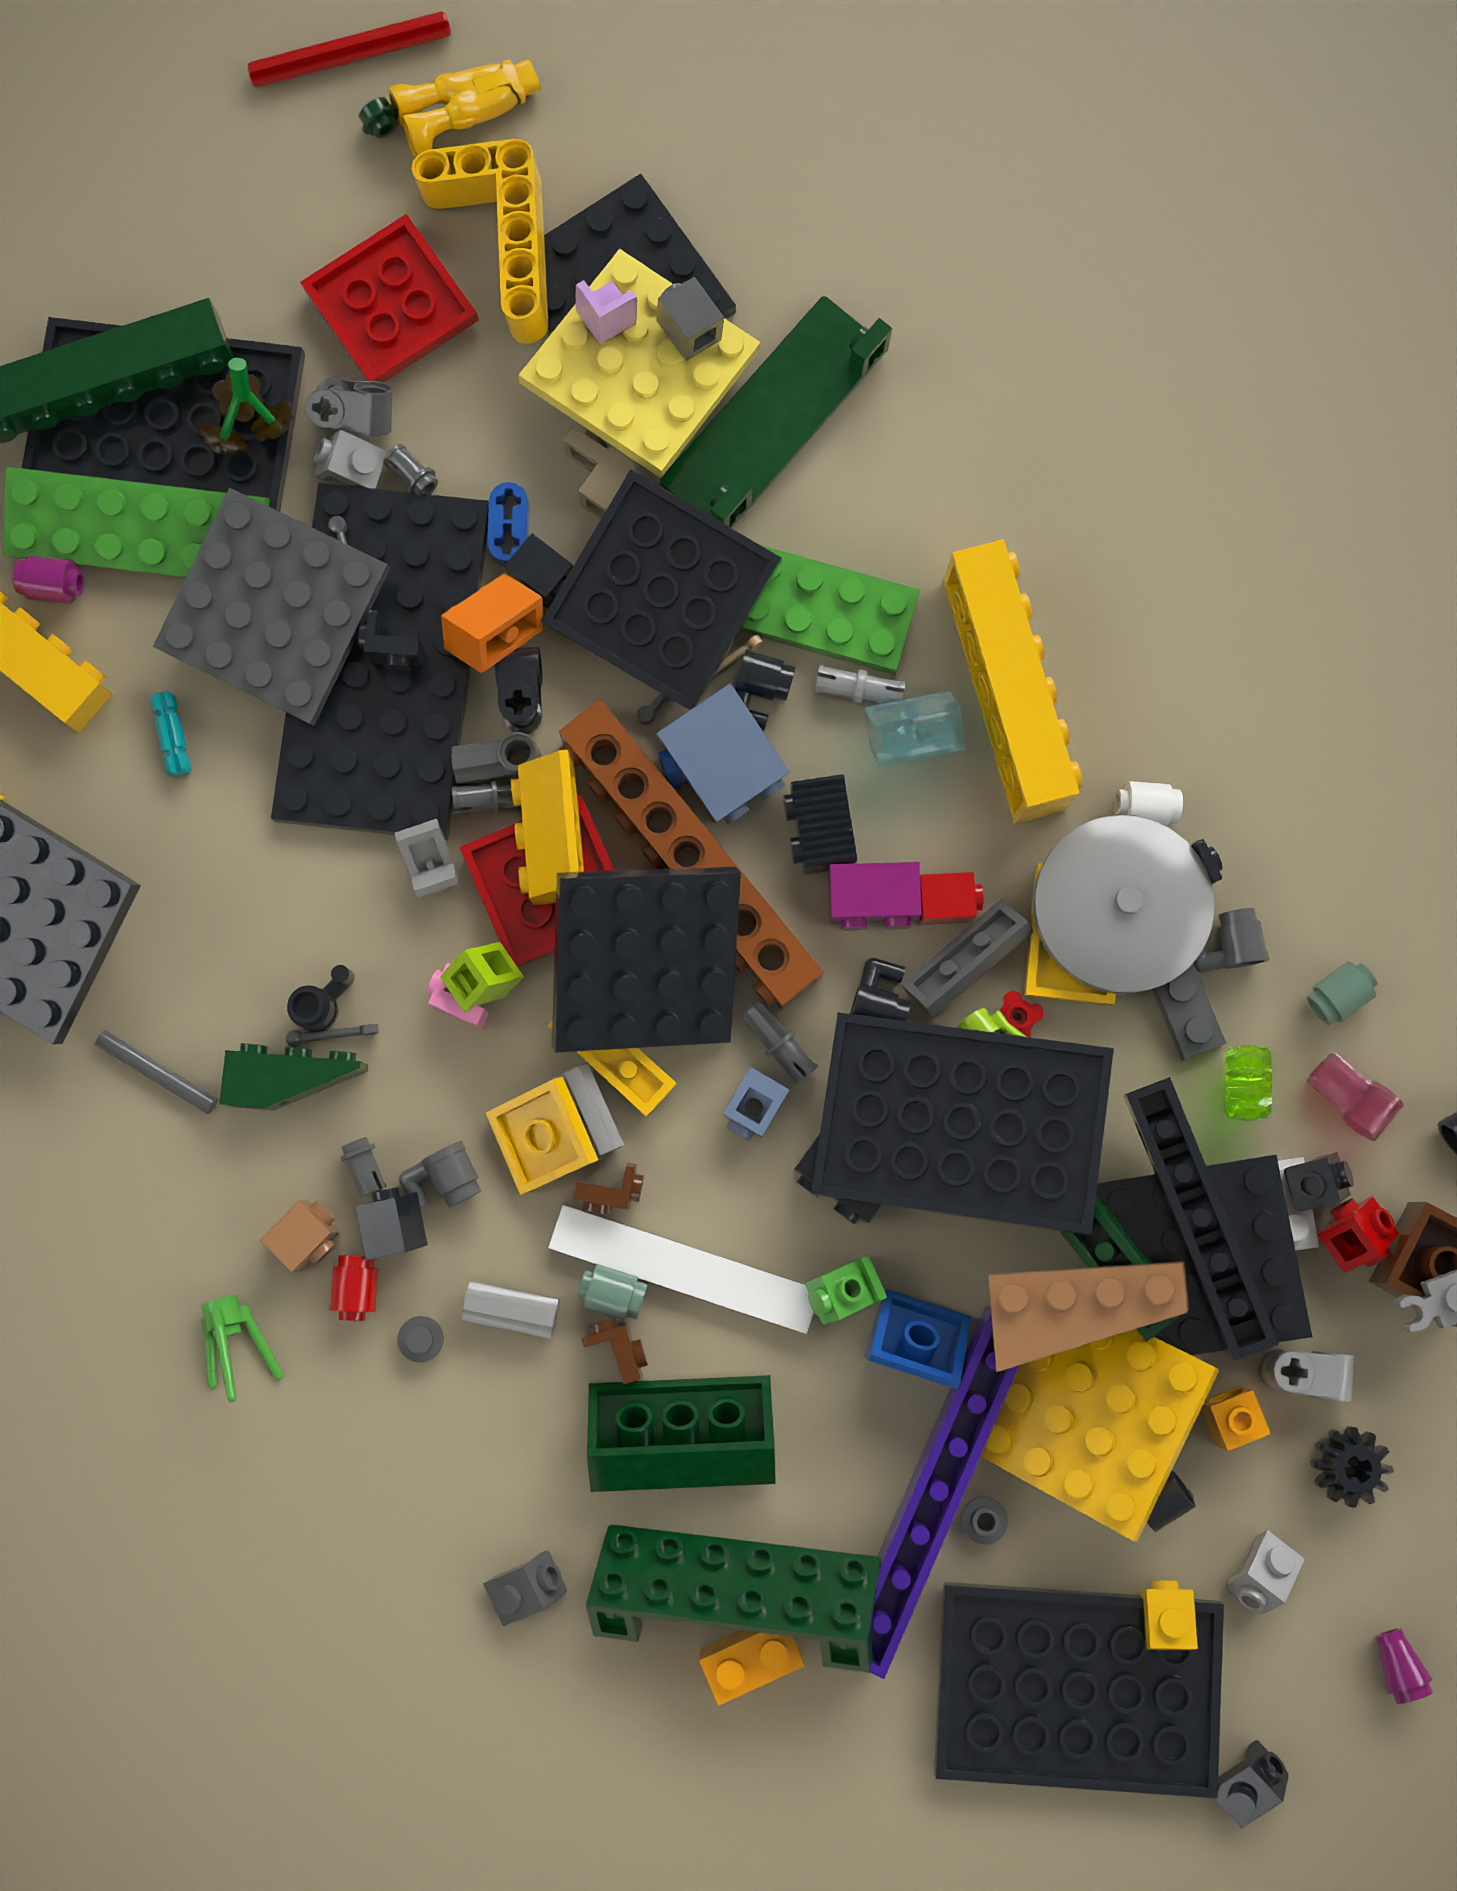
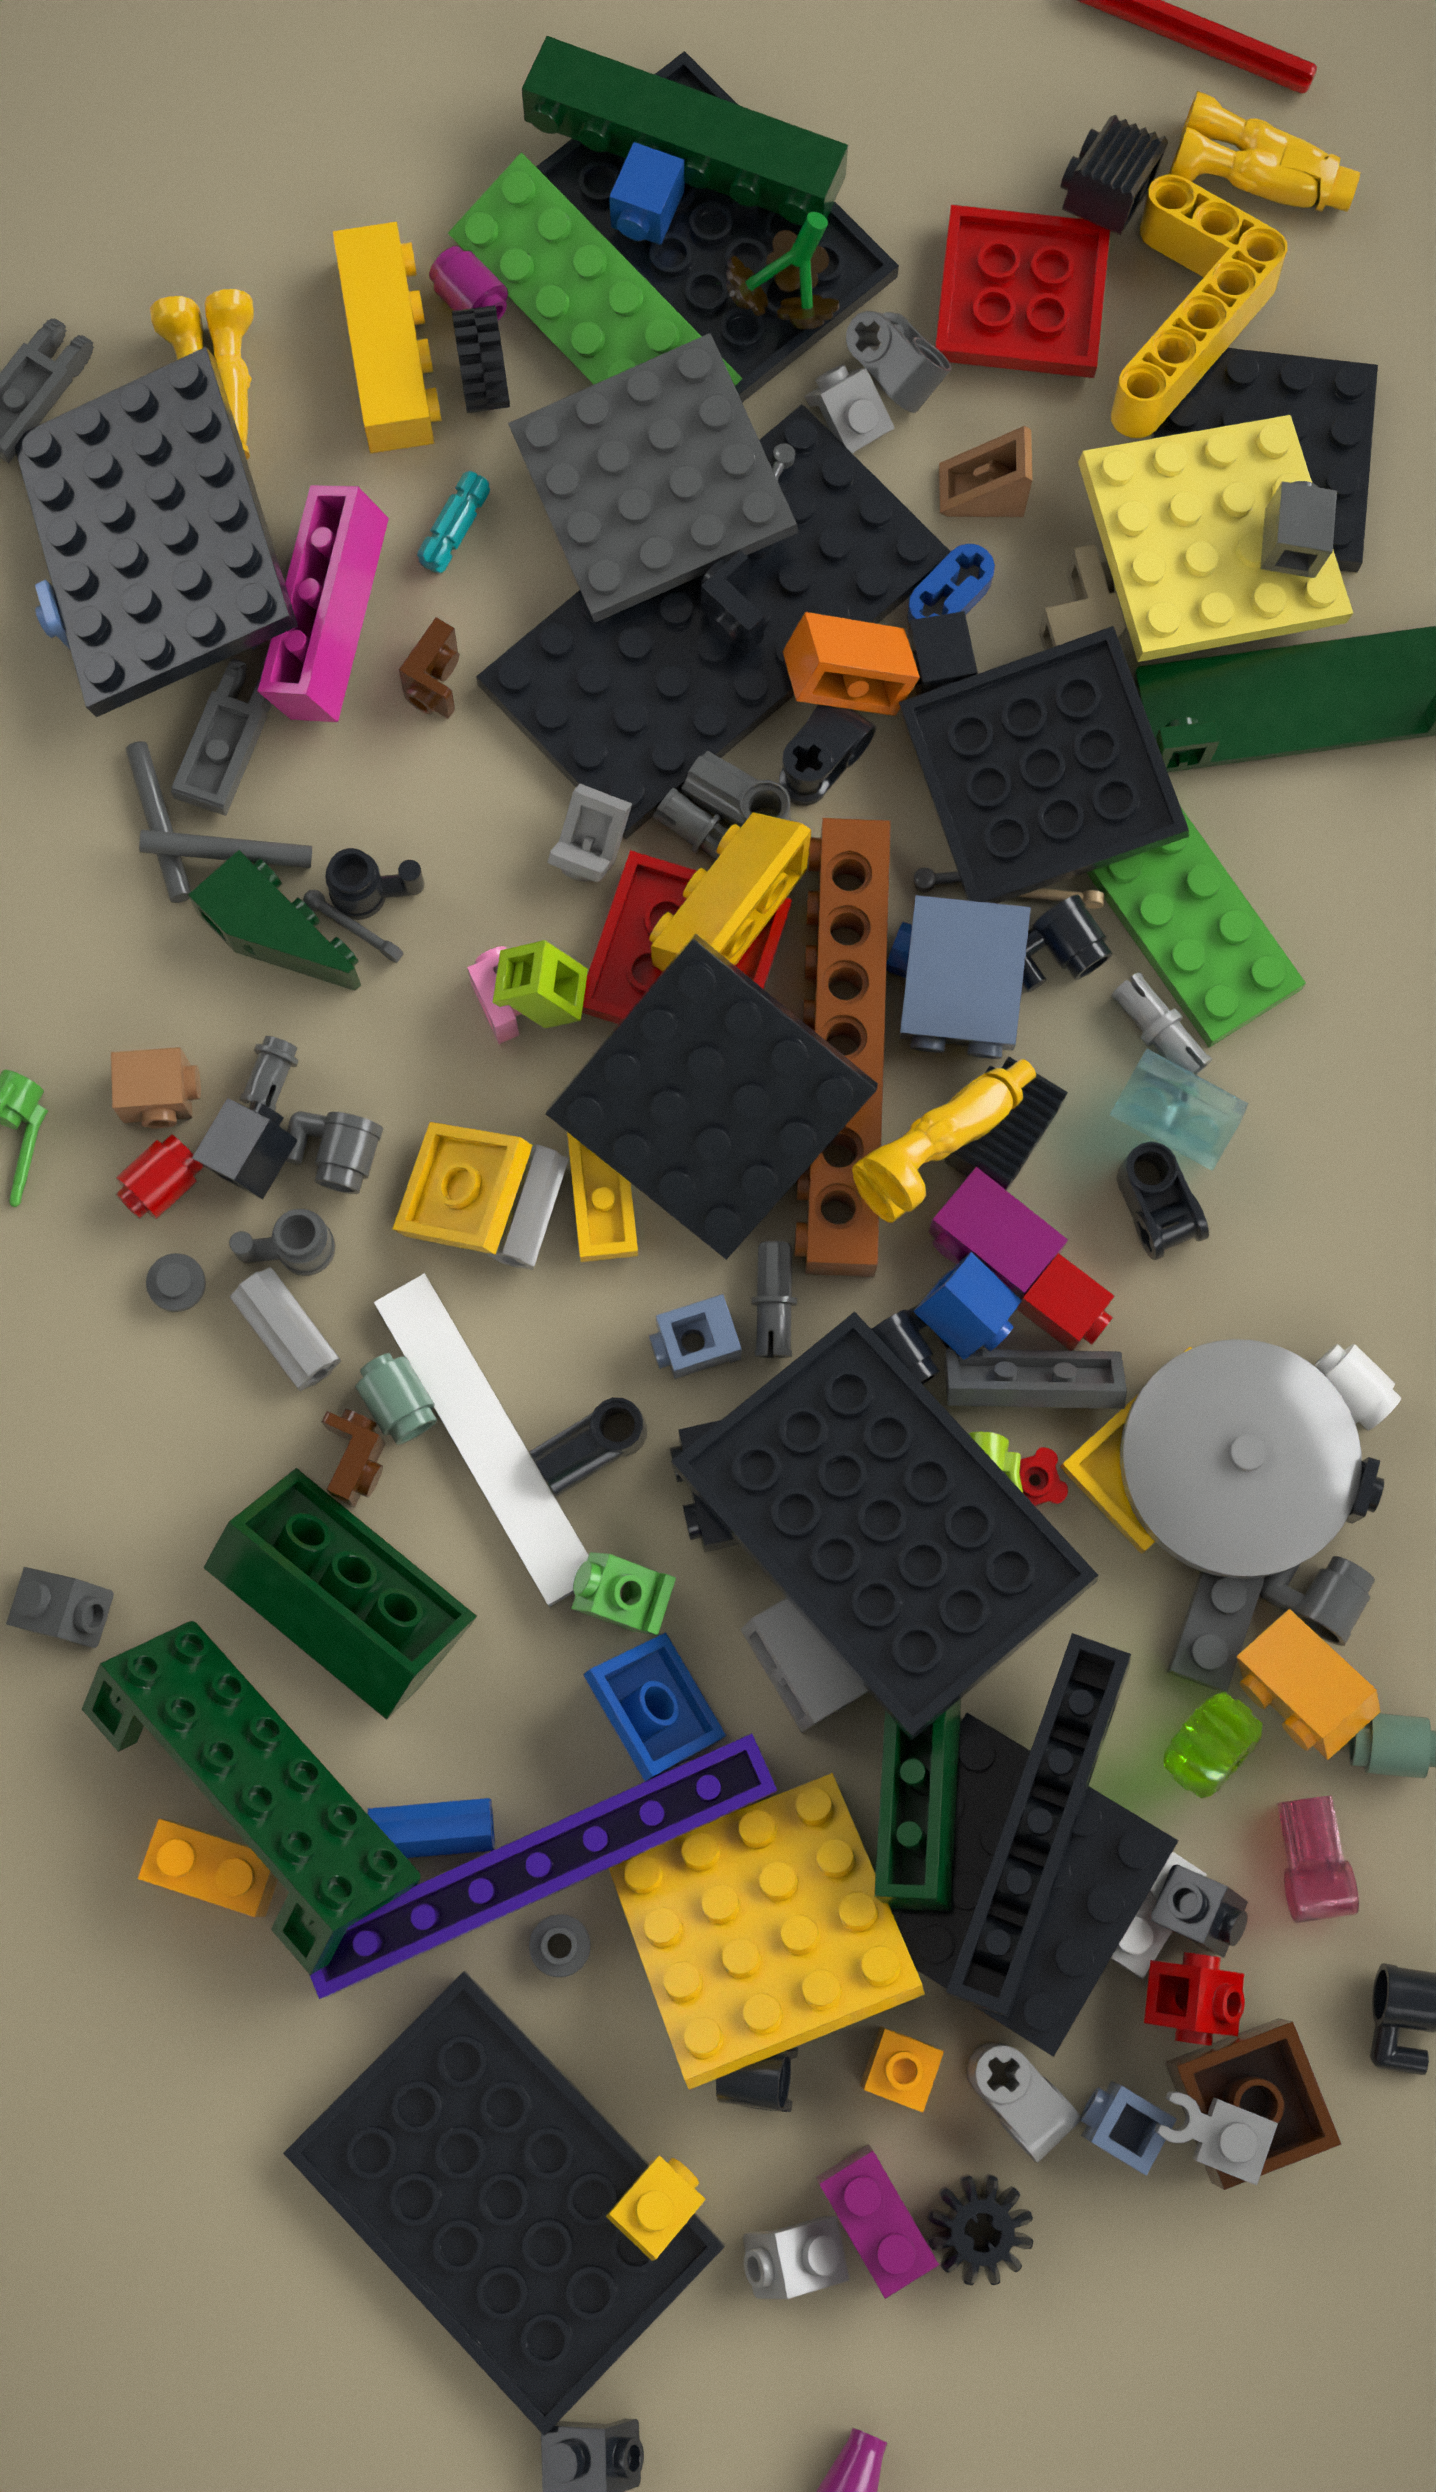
camera: 40 degrees right, 5 degrees down
dark green plate [359,97,398,138] -> none
dark grey pin [383,444,438,497] -> none
reddish brown bracket [574,1163,644,1215] -> none
lavender panel [576,280,637,344] -> none
yellow brick [943,539,1083,825] -> none
medium nougat wedge [988,1262,1189,1372] -> none
none -> dark grey bar [139,830,312,868]
none -> dark grey hinge [171,658,272,816]
none -> dark grey piece [229,1209,336,1276]
none -> dark pink brick [258,485,389,722]
none -> blue axle [368,1798,495,1858]
none -> reddish brown bracket [399,617,460,719]
none -> black tyre [451,305,510,413]
none -> black piece [529,1397,648,1496]
none -> blue brick [609,142,684,245]
none -> light grey hinge [740,1598,868,1733]
none -> magenta brick [816,2144,939,2299]
none -> yellow piece [852,1059,1036,1223]
none -> blue brick [913,1252,1022,1360]
none -> medium nougat slope [939,426,1032,517]
none -> black brick [1060,115,1168,236]
none -> sand blue brick [1080,2081,1177,2176]
none -> black piece [1117,1141,1209,1260]
none -> light orange brick [1237,1609,1380,1760]

